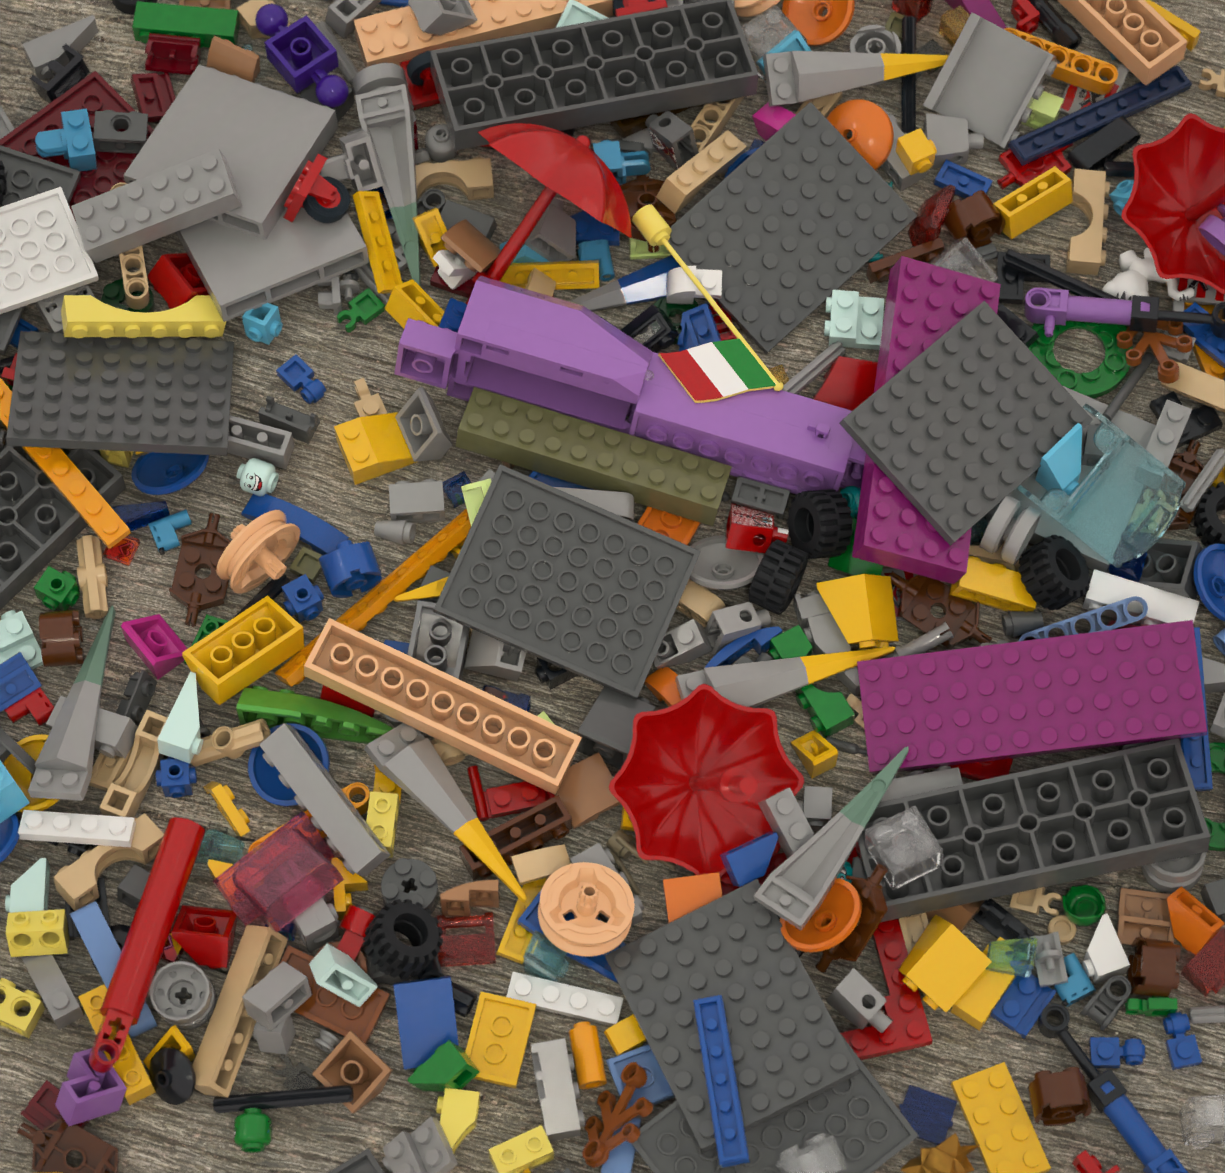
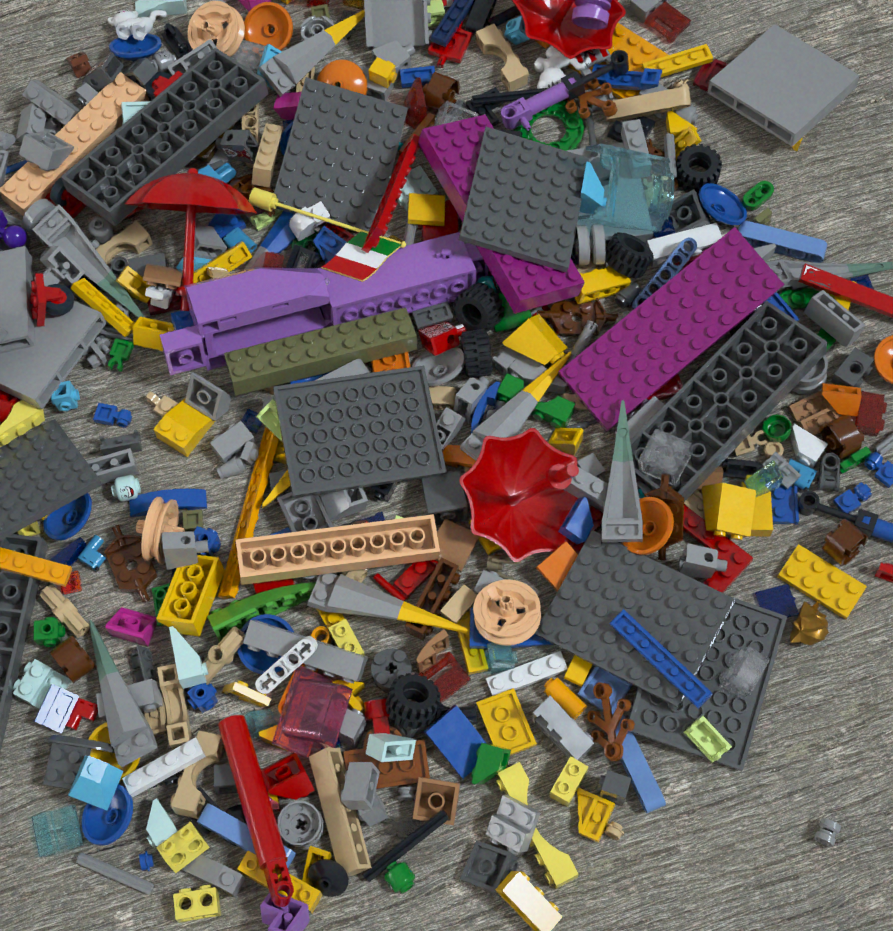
camera: 30 degrees left, 0 degrees up
blue brick [319,540,382,598] -> none
black axle [901,16,916,134] -> none
yellow brick [993,167,1073,239] -> none
none -> light grey torso [162,532,209,570]
none -> light grey plate [240,441,259,465]
none -> white beam [255,636,318,694]
none -> clear red piece [263,251,284,268]
none -> red plate [361,134,420,253]
none -> yellow tile [408,193,445,226]

